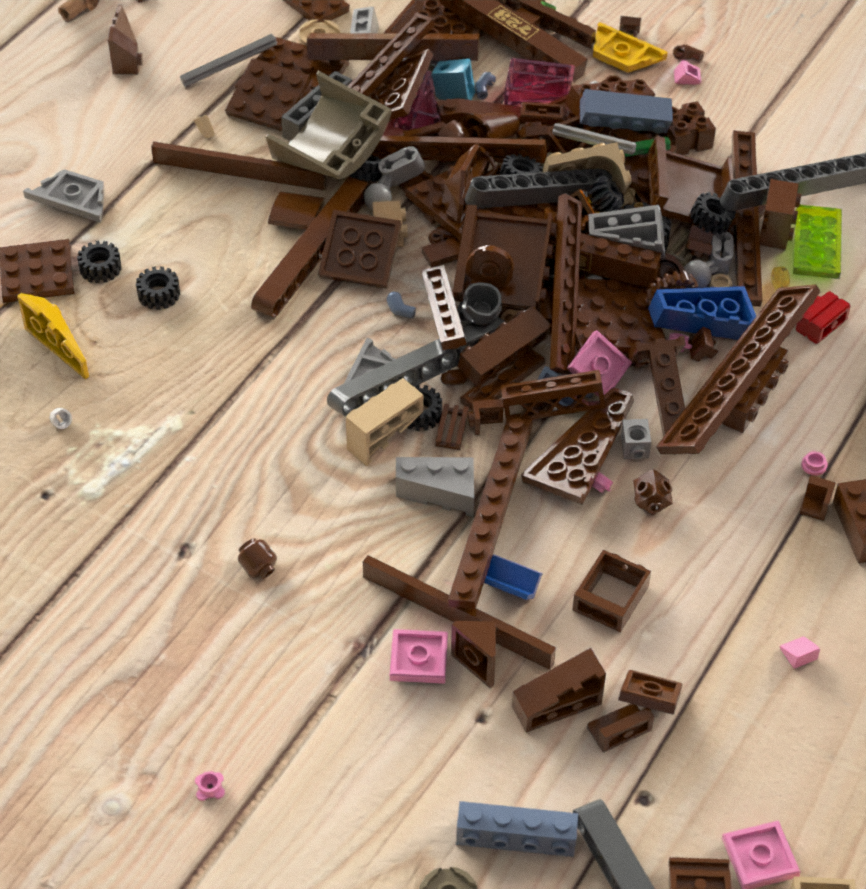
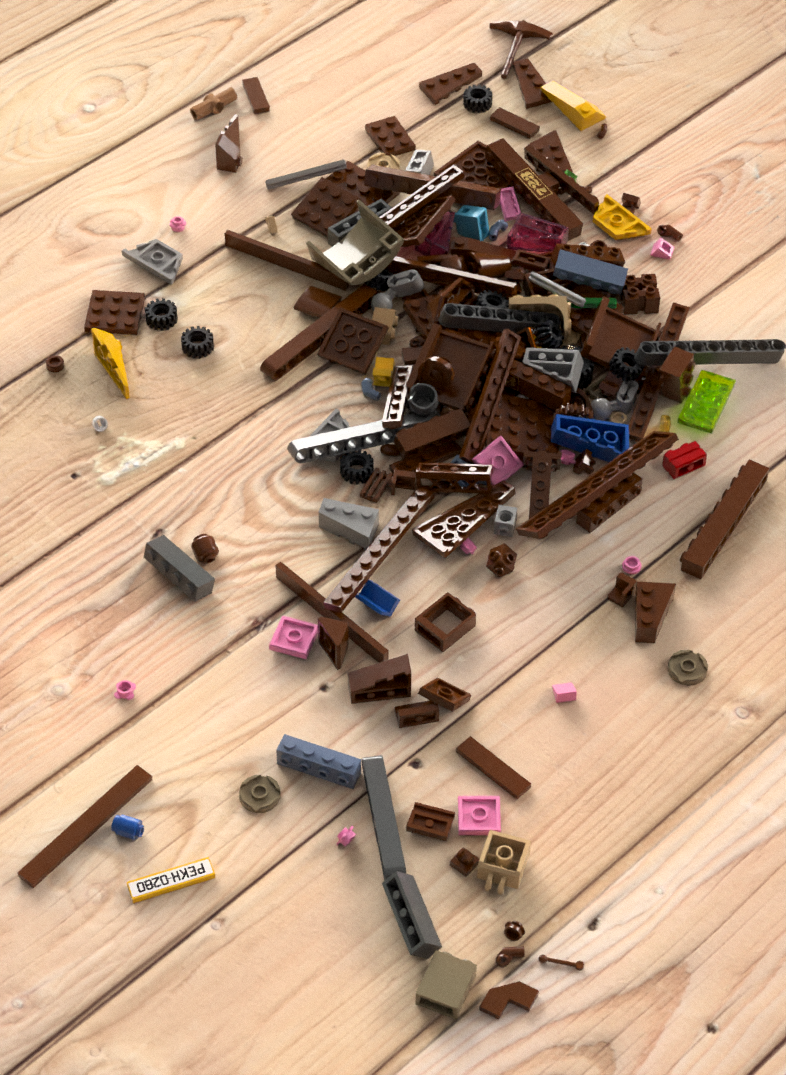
camera: 15 degrees right, 0 degrees up
tan wedge [346,378,423,466] -> none
none -> dark grey brick [144,535,215,601]
none -> bright pink plate [169,216,186,232]
none -> yellow brick [373,357,395,387]
none -> reddish brown tile [456,736,531,800]
none -> bright pink plate [500,187,522,221]

